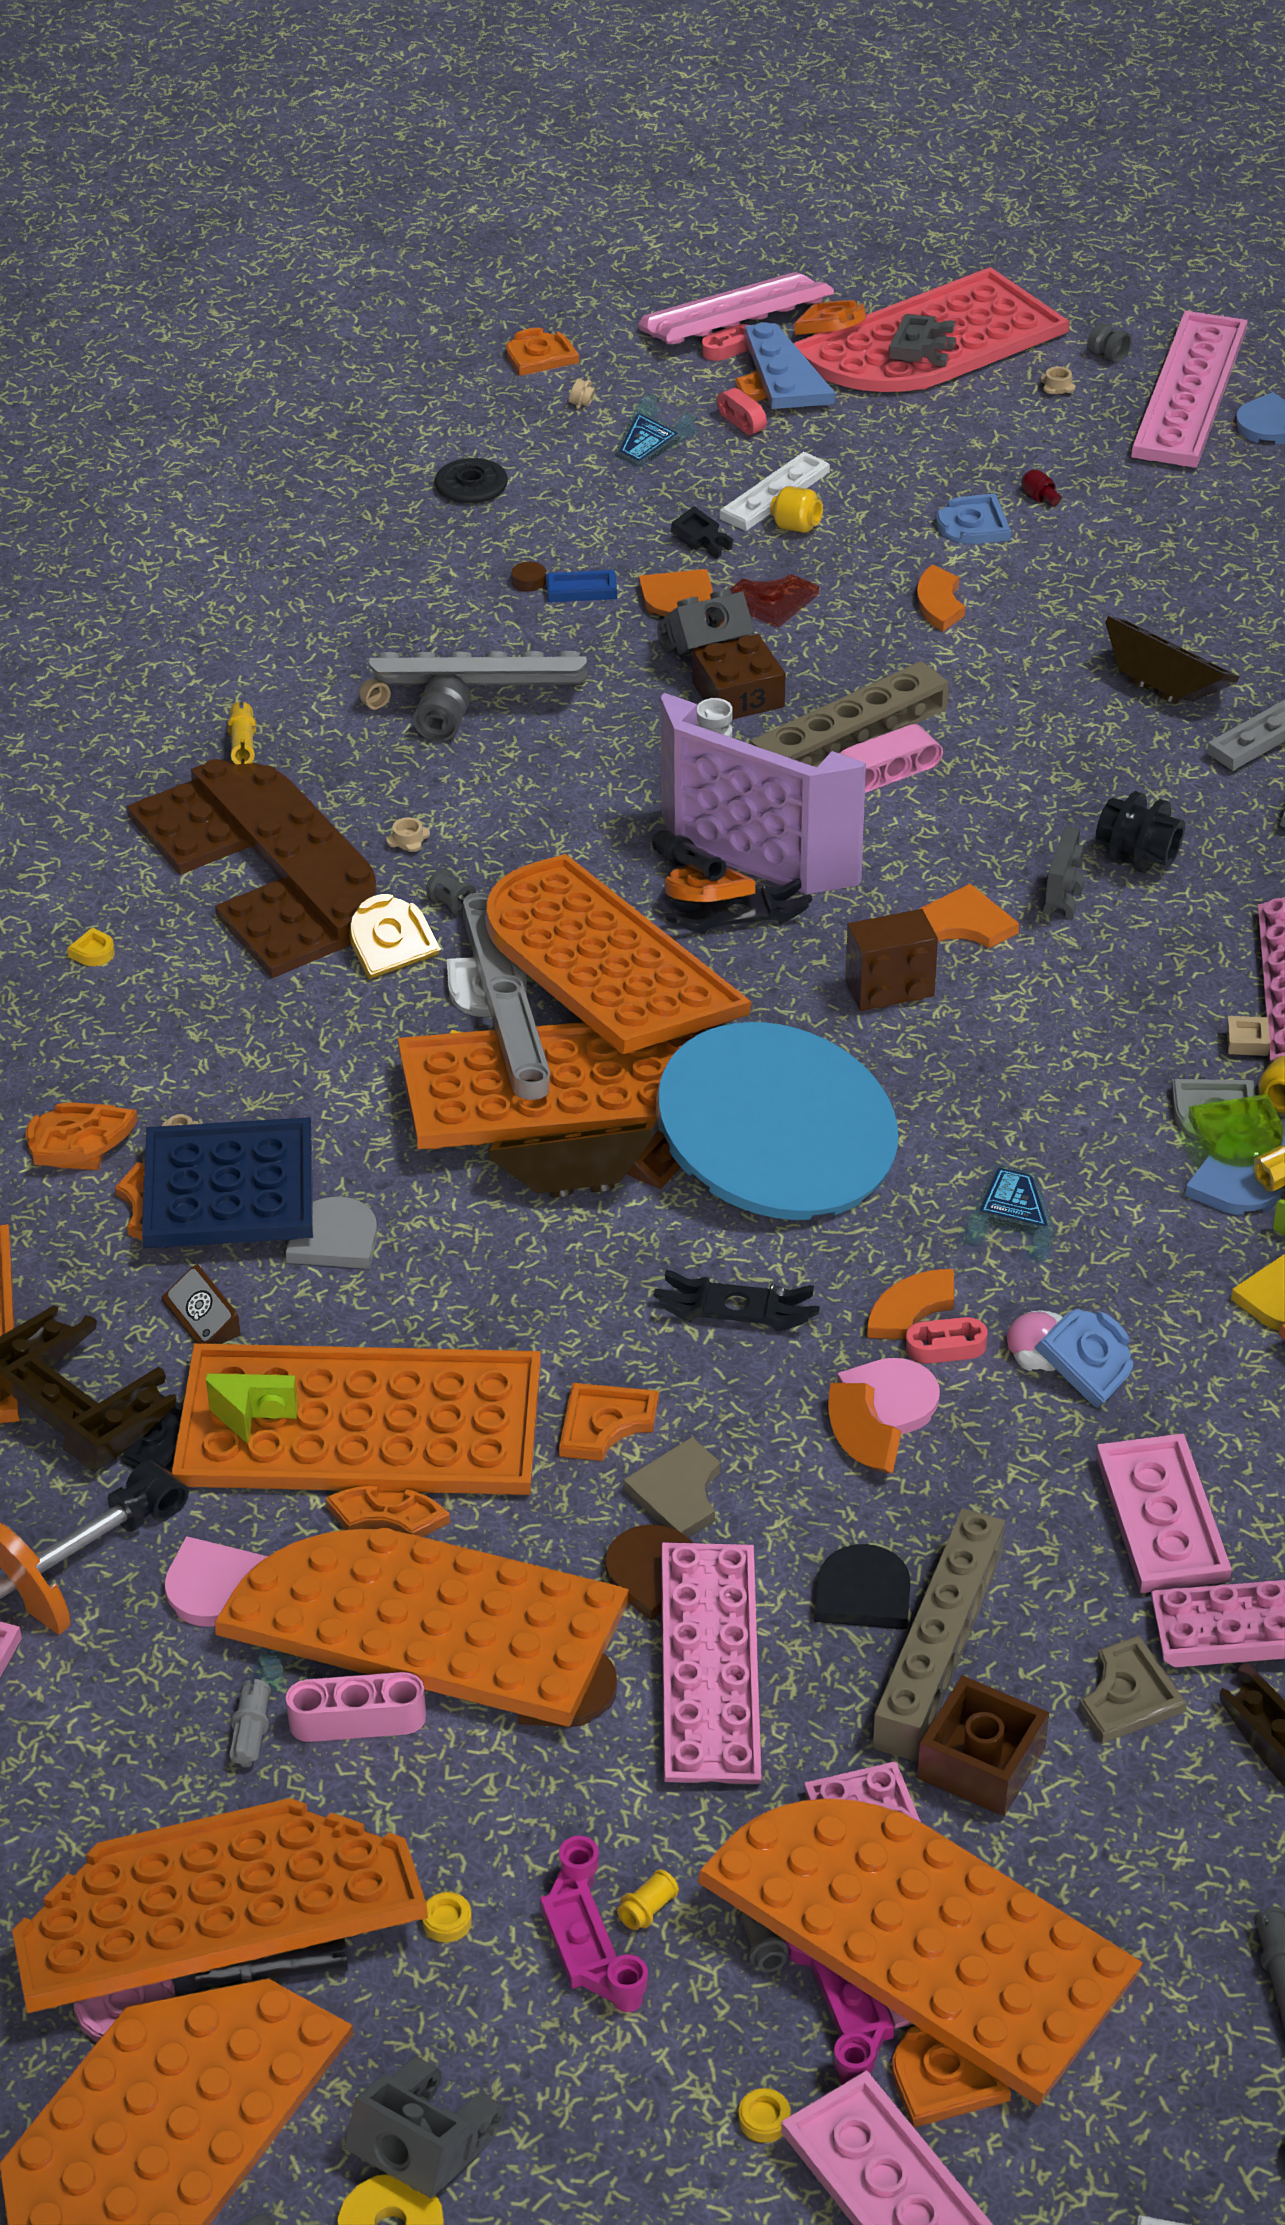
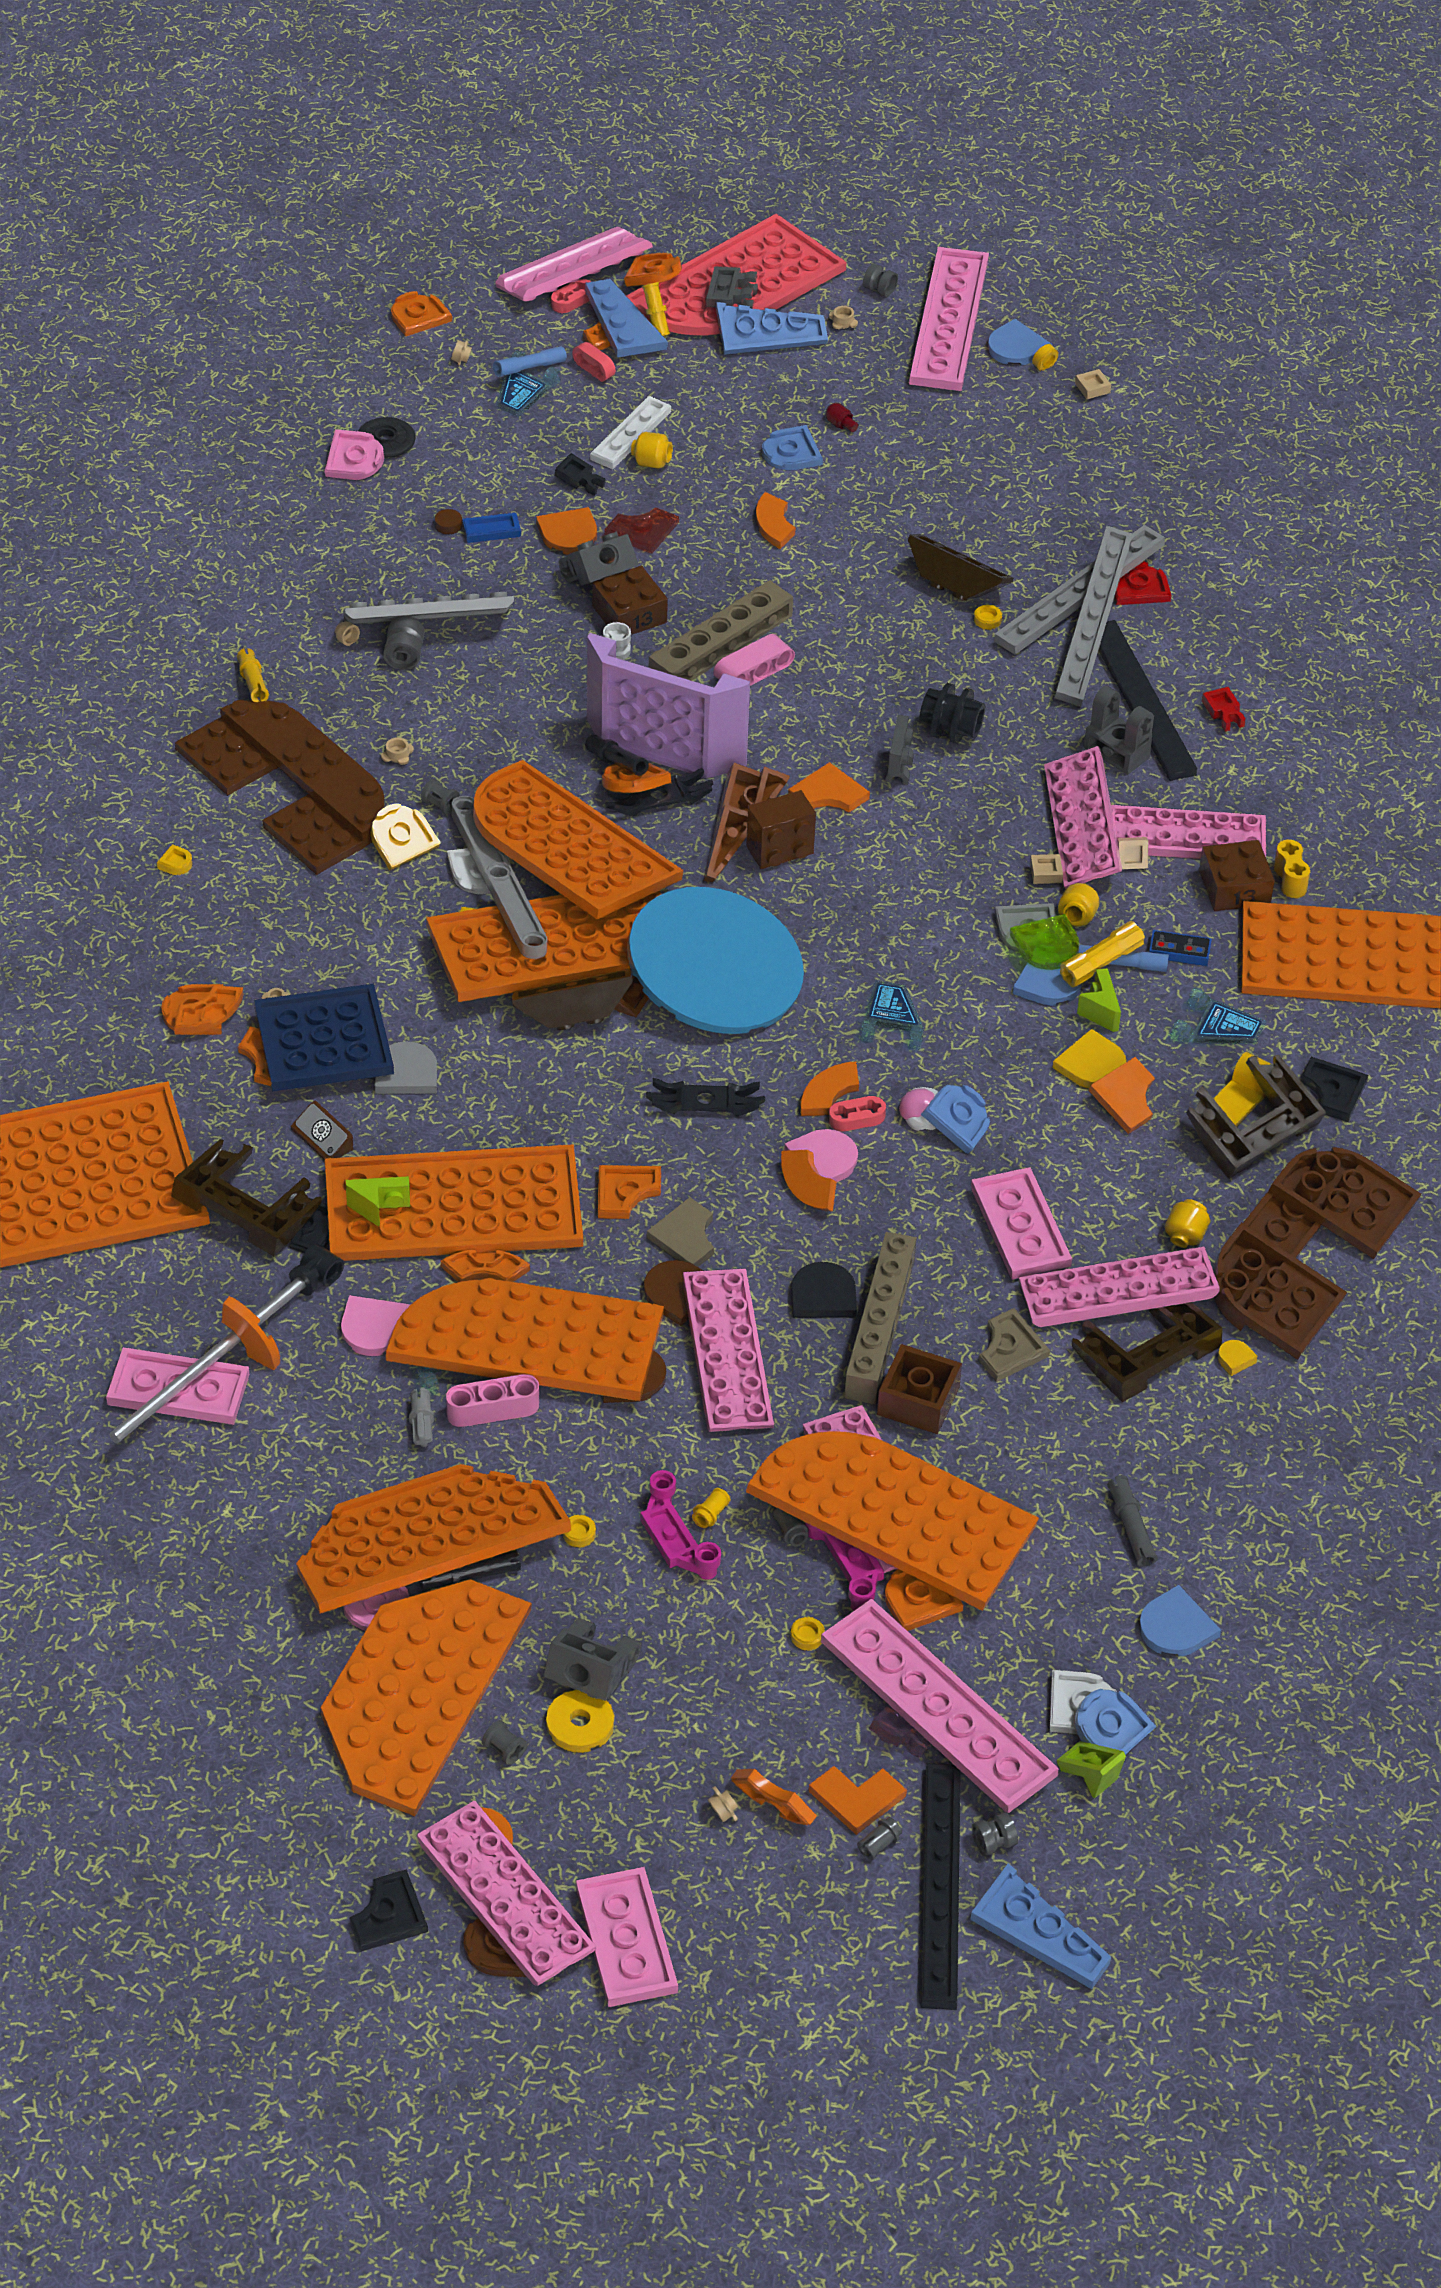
camera: 10 degrees left, 5 degrees up
none -> bright pink tile [325,429,384,480]
none -> medium blue piece [493,346,567,377]
none -> yellow pin [642,282,670,336]
none -> dark orange wedge [703,763,790,882]
none -> medium blue wing [715,302,828,355]
none -> yellow tile [974,605,1002,630]

